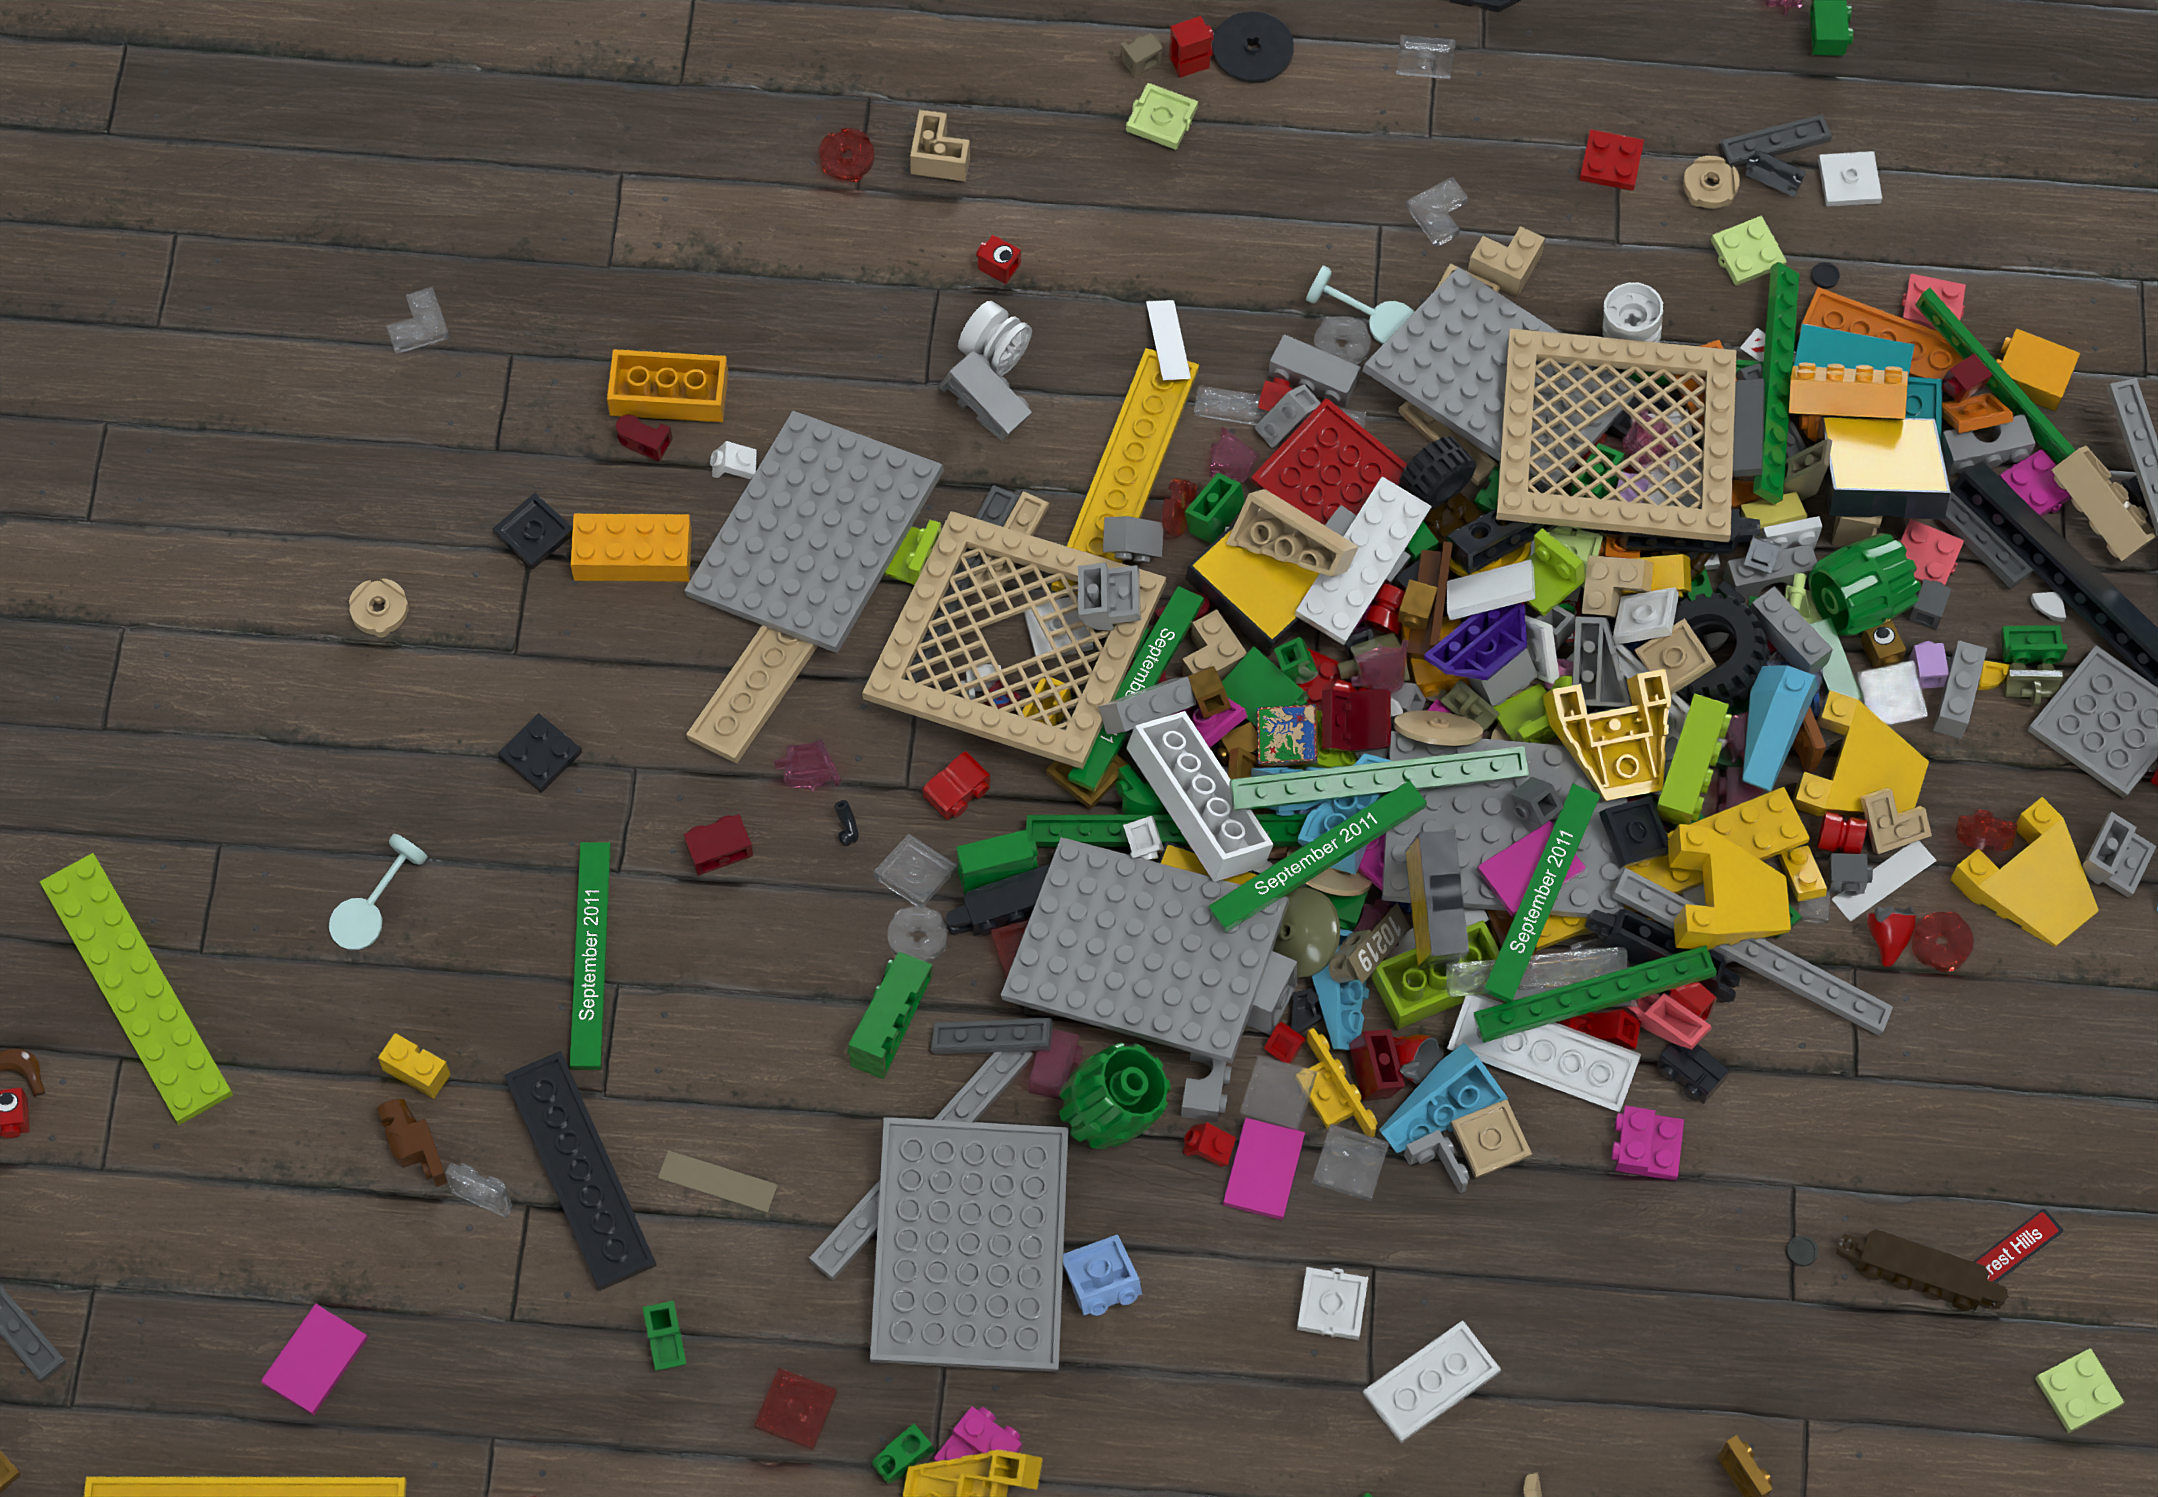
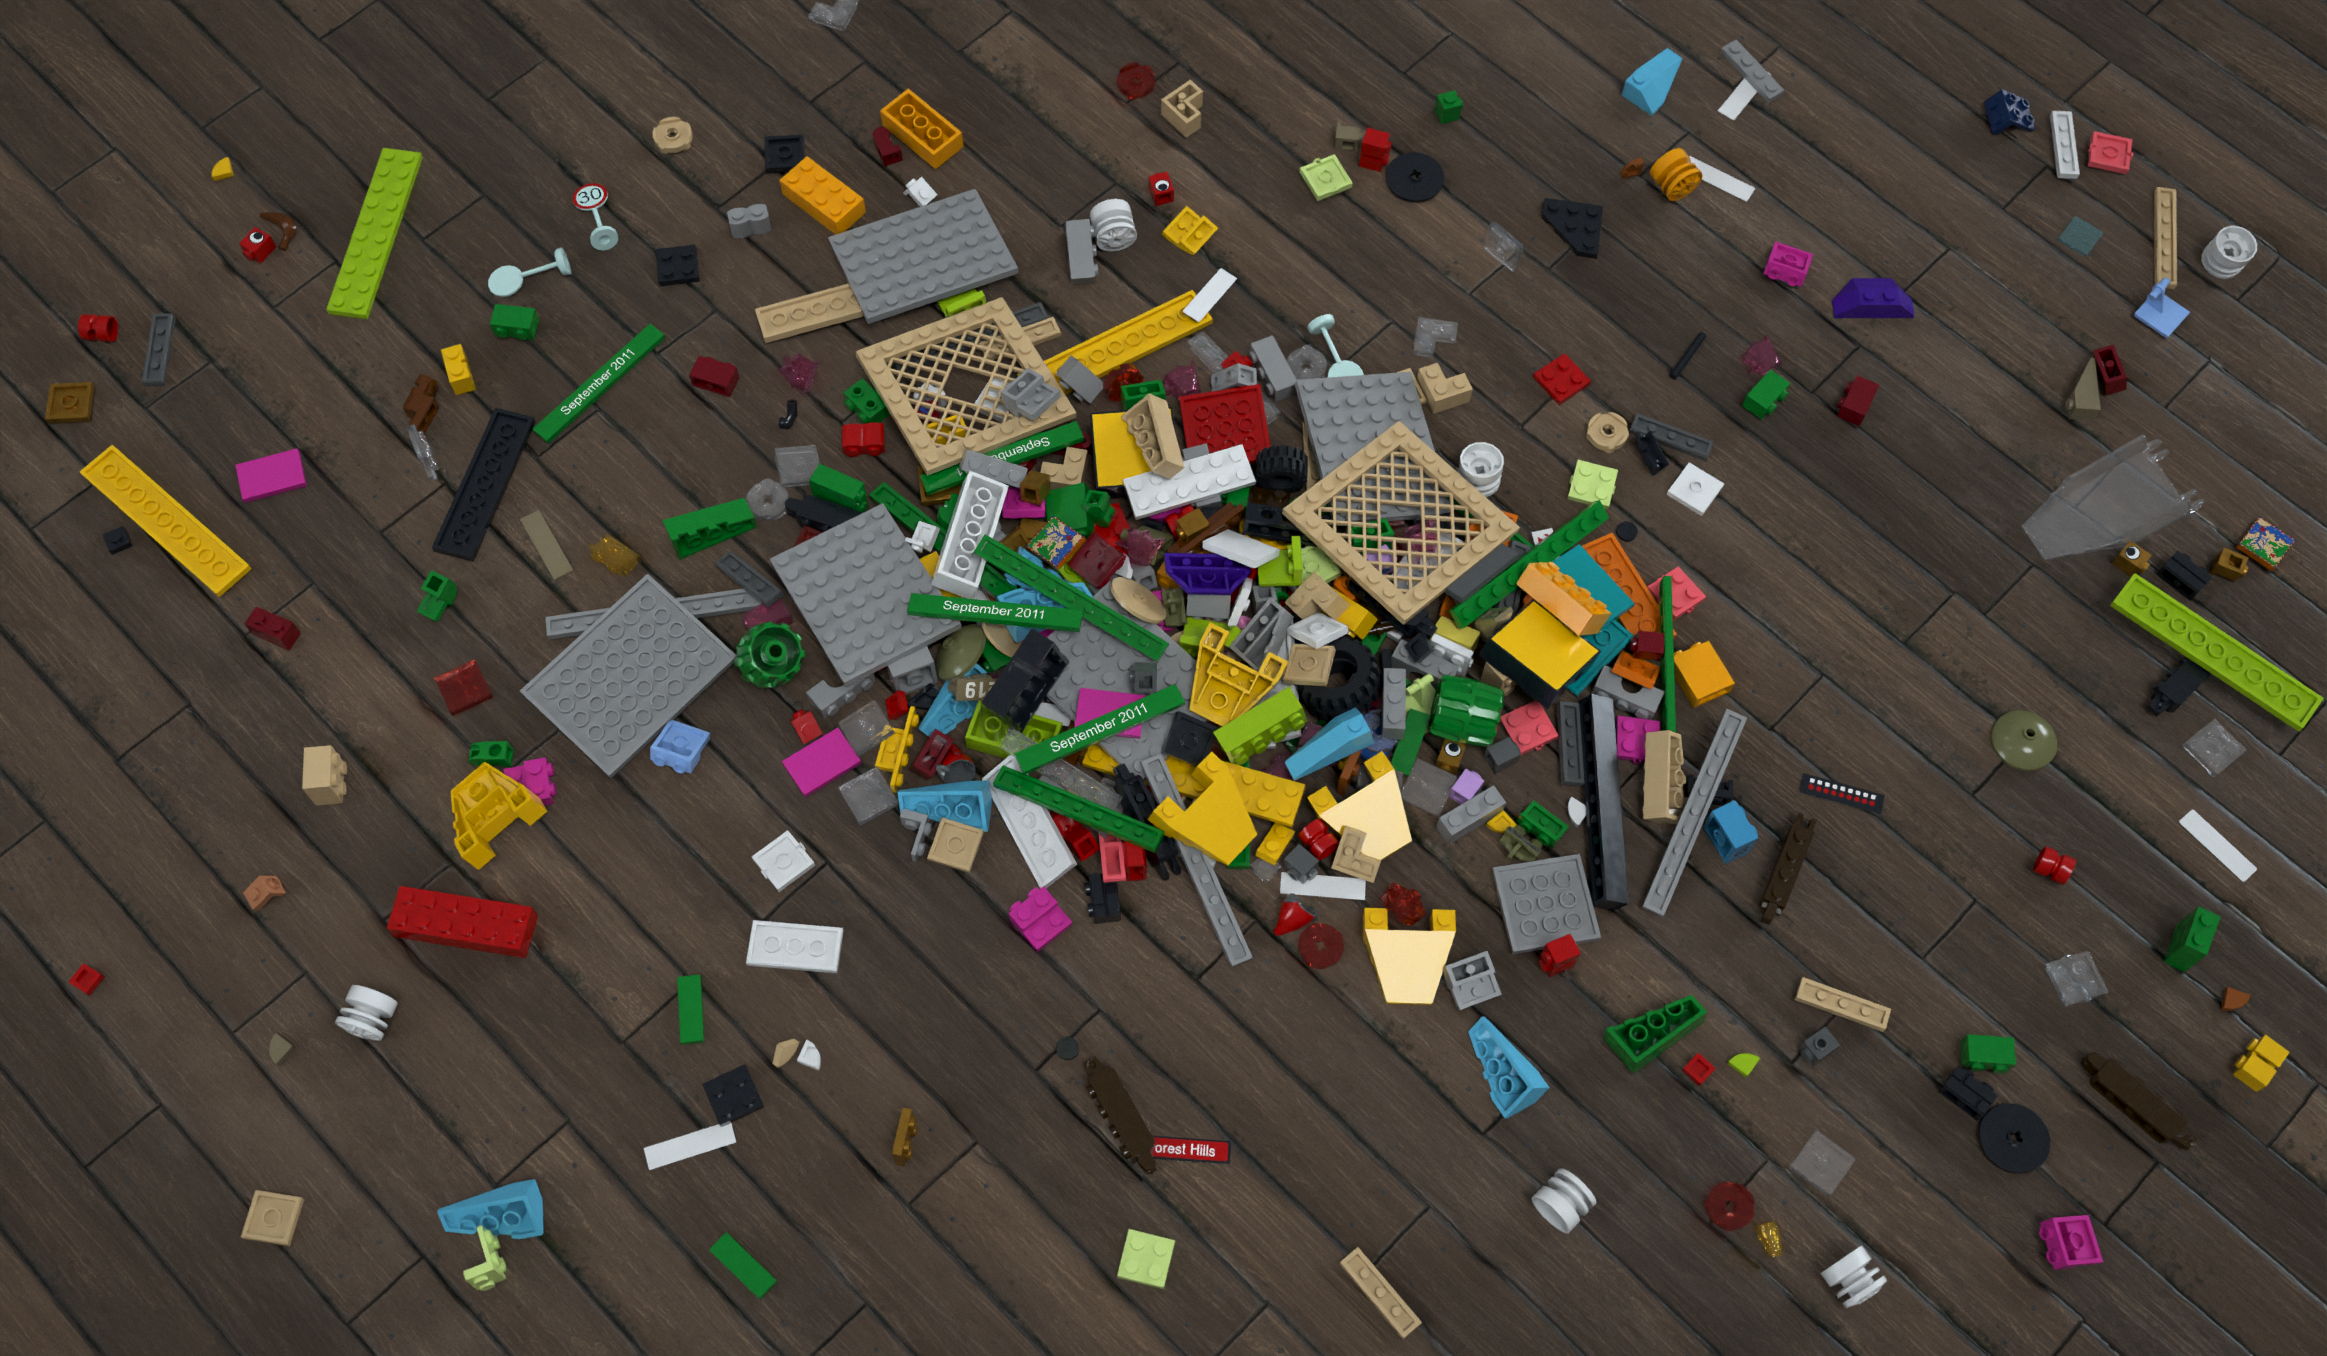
camera: 40 degrees right, 0 degrees up
none -> green brick [490,304,540,340]
none -> light aqua piece [573,183,618,250]
none -> clear yellow bracket [588,534,641,577]
none -> light grey brick [727,204,772,238]
none -> white tile [797,1040,821,1071]
none -> green brick [843,378,890,424]
none -> yellow slope [1161,206,1218,255]
none -> black bar [1669,332,1706,380]

